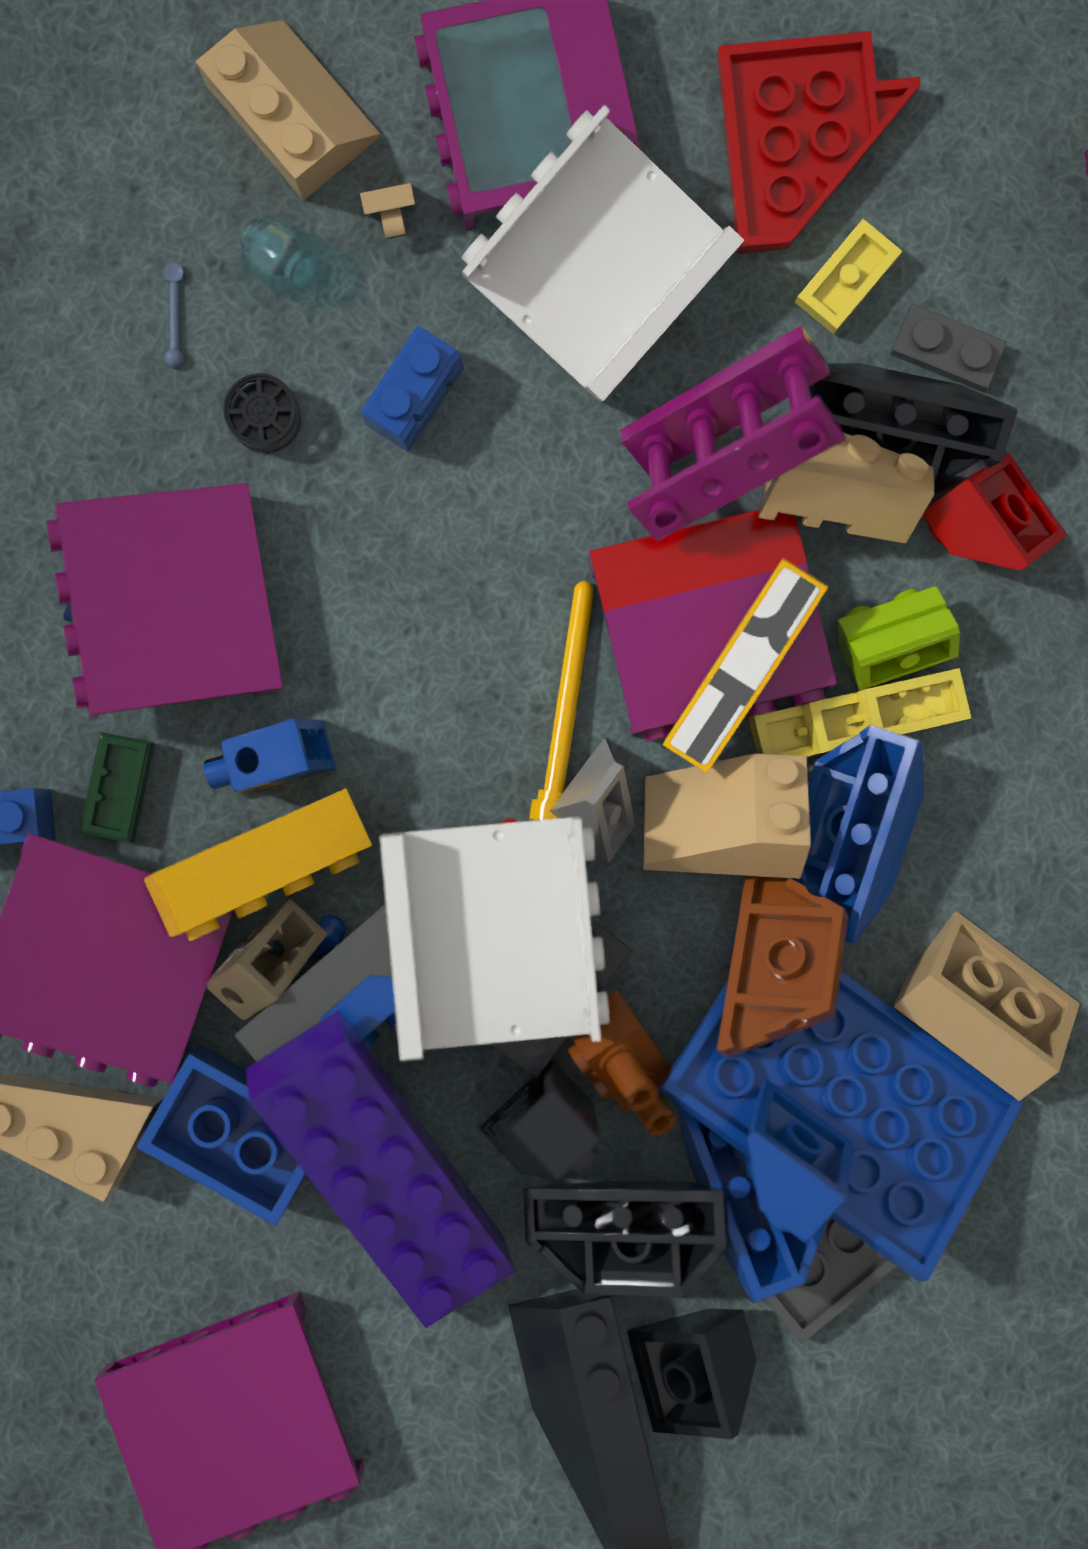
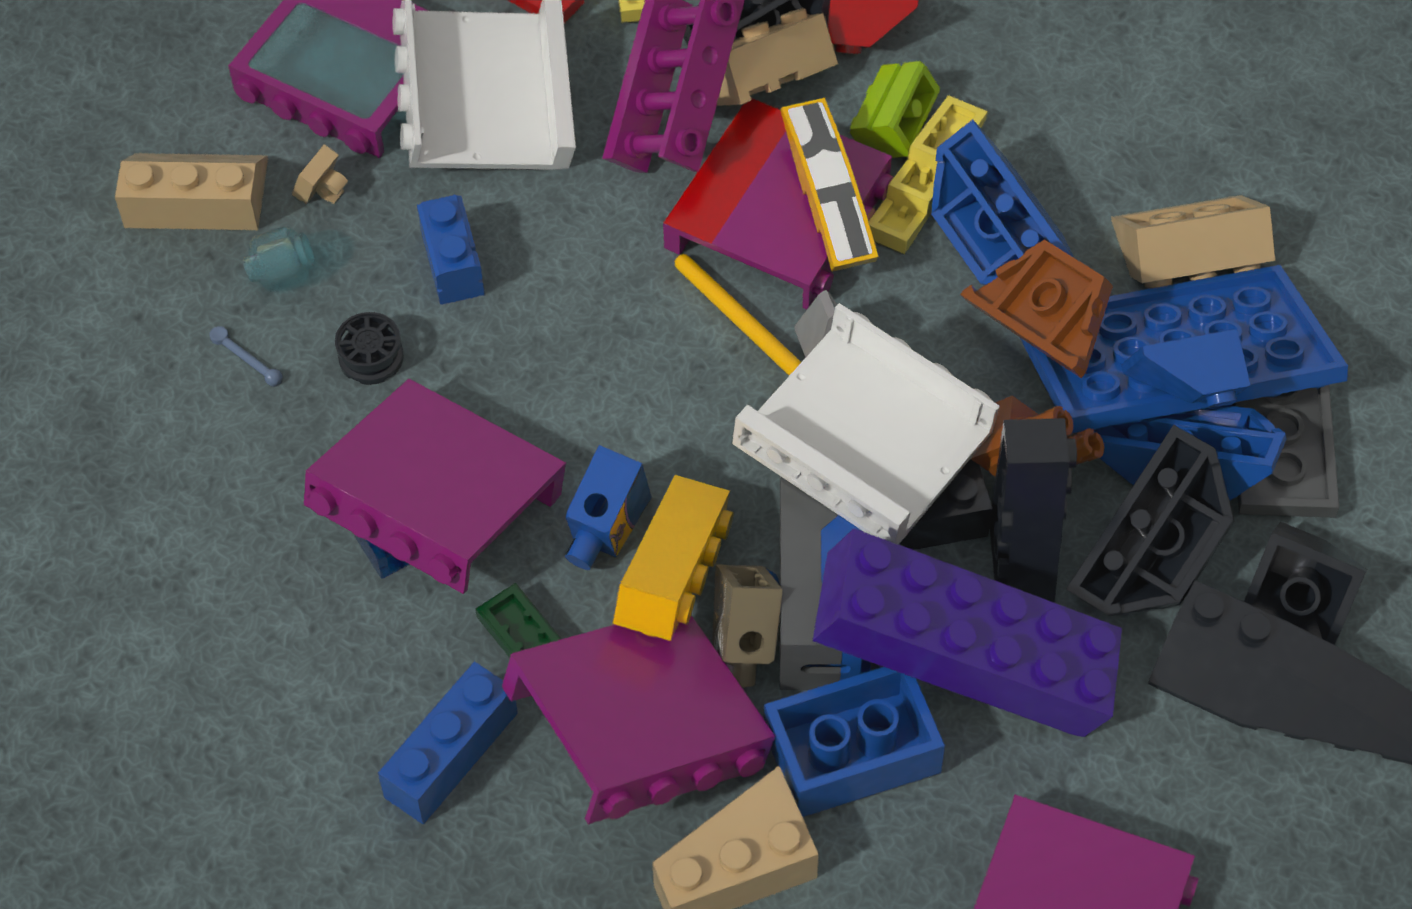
camera: 50 degrees left, 30 degrees down
tan slope [643,753,811,879] -> none

